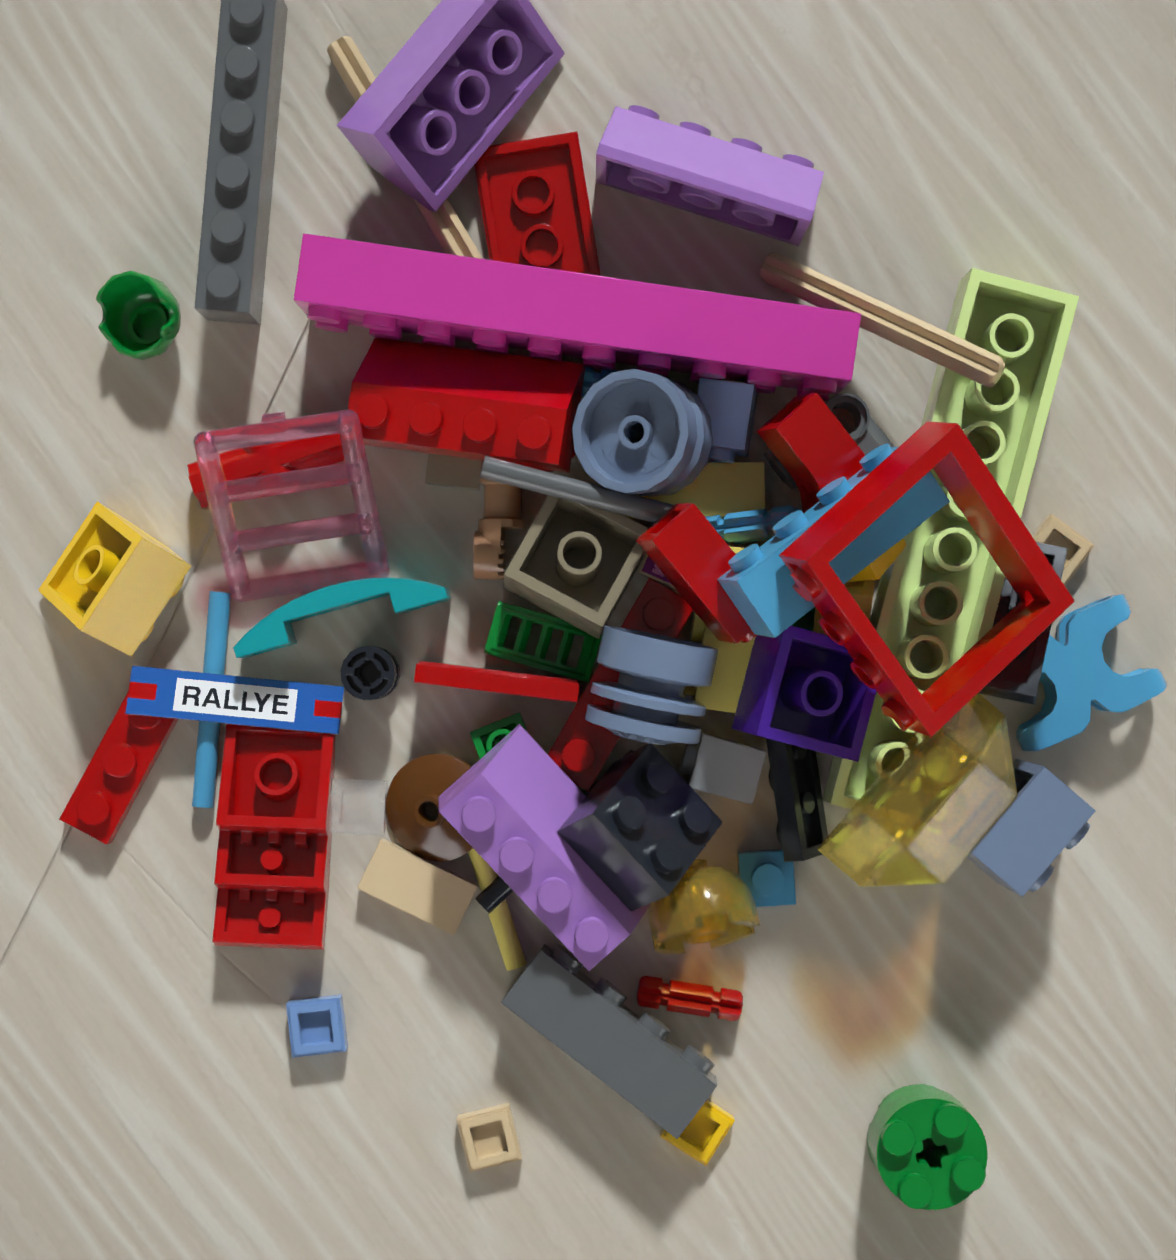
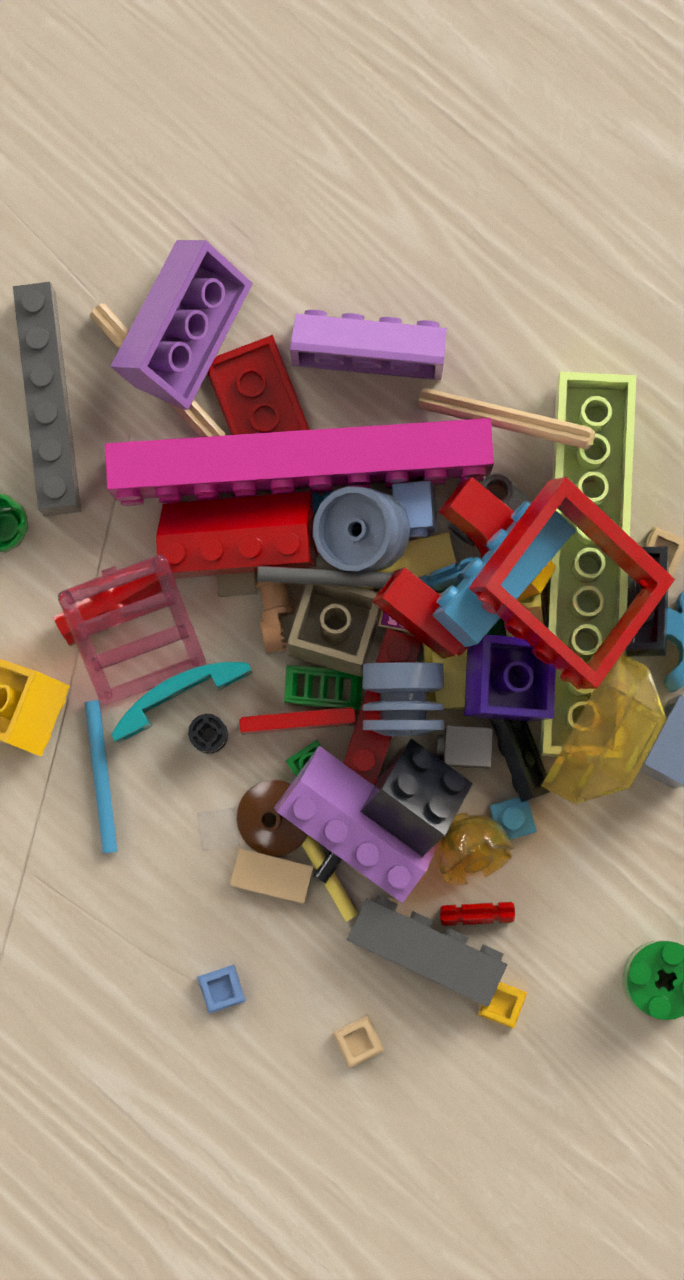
camera: 10 degrees left, 5 degrees down
red plate [59,690,178,845] -> none
sticker [125,666,344,734] -> none
red slope [212,723,336,950] -> none

